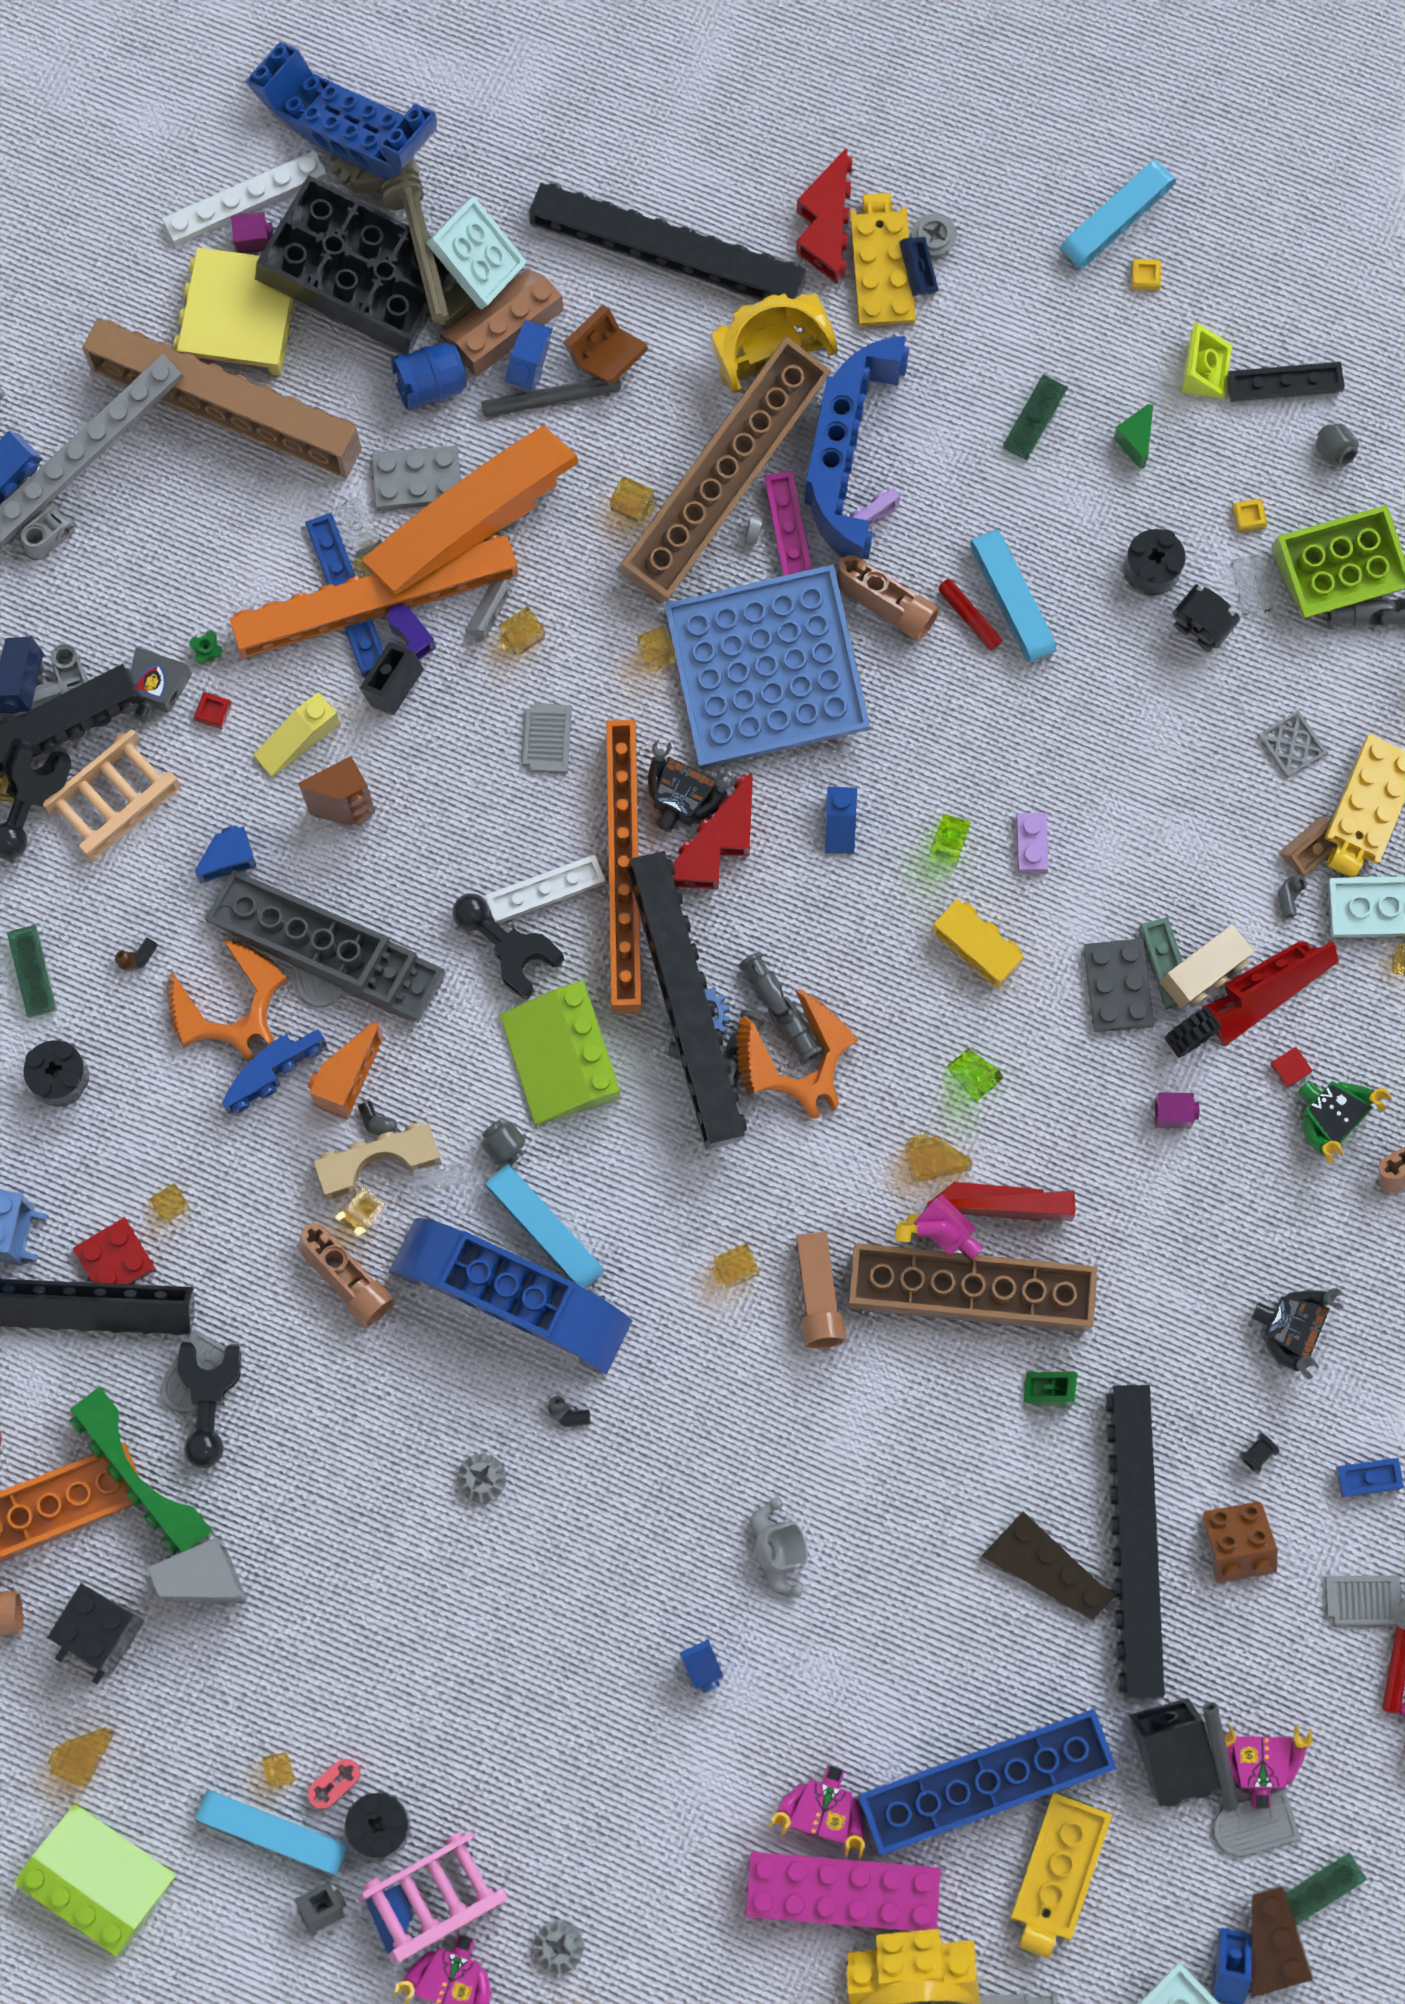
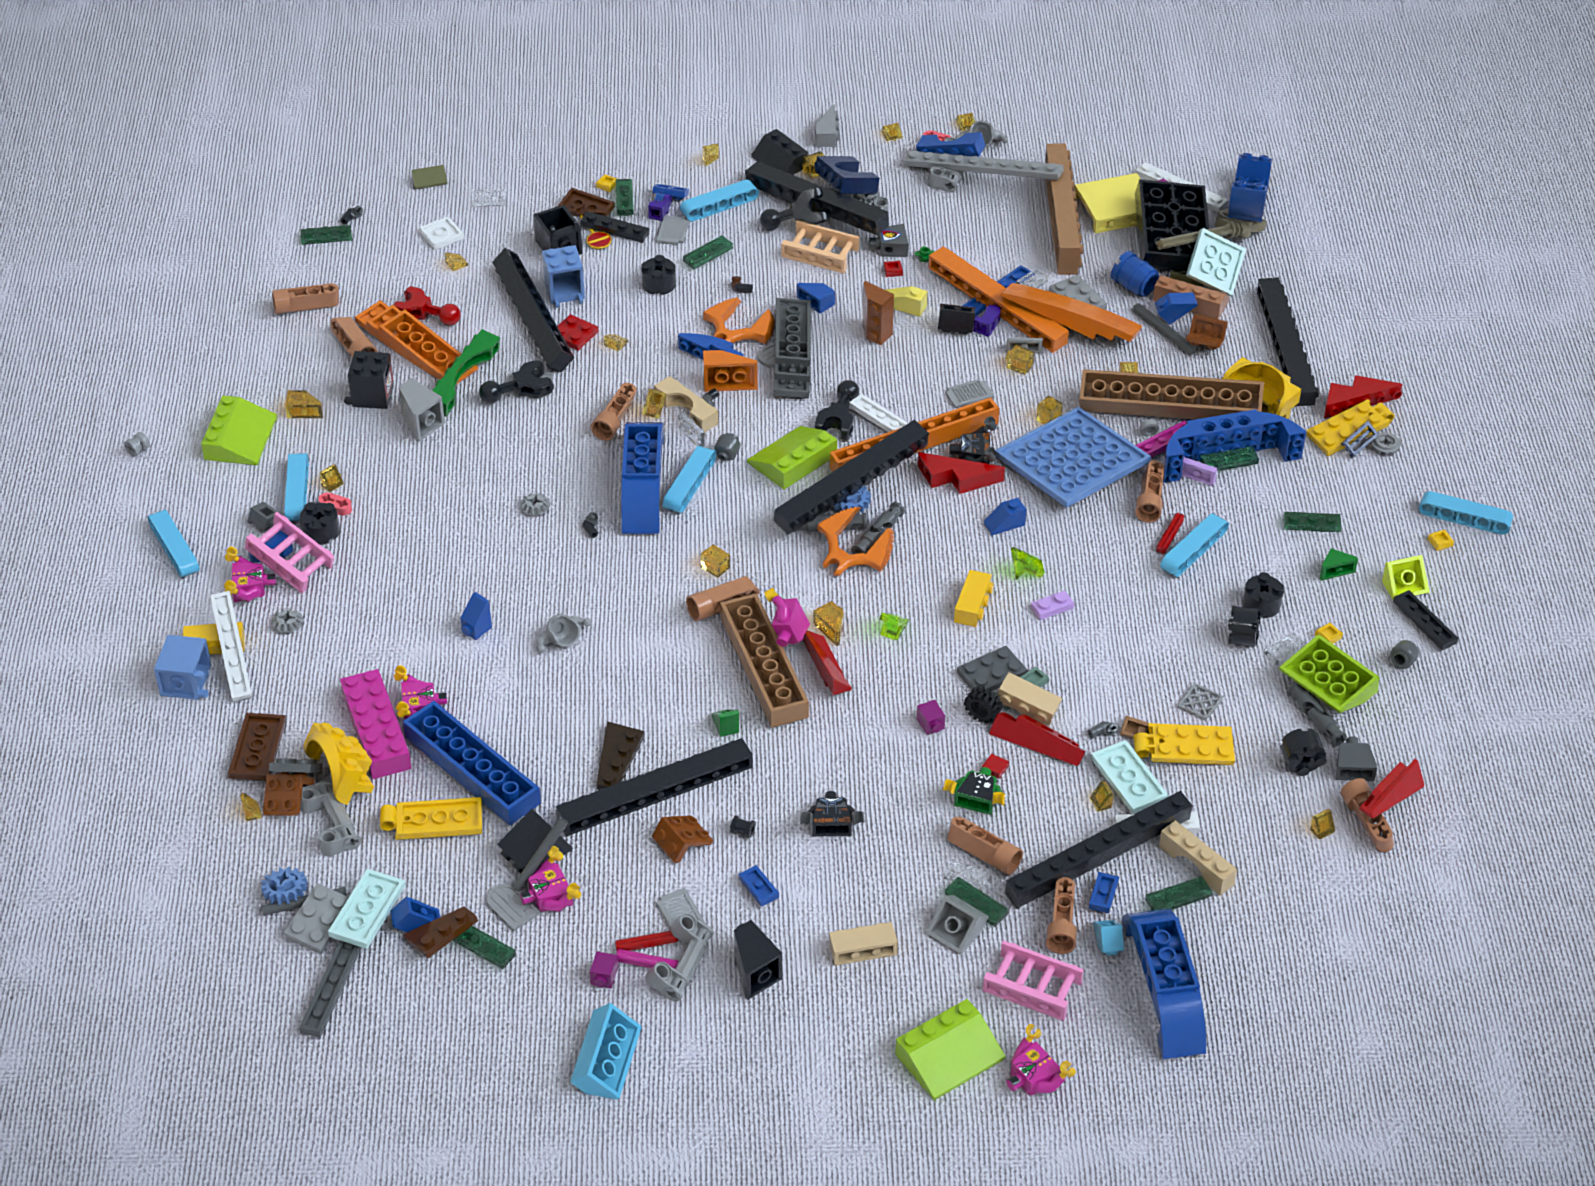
camera: 65 degrees right, 30 degrees down
none -> clear green plate [1200,446,1259,471]

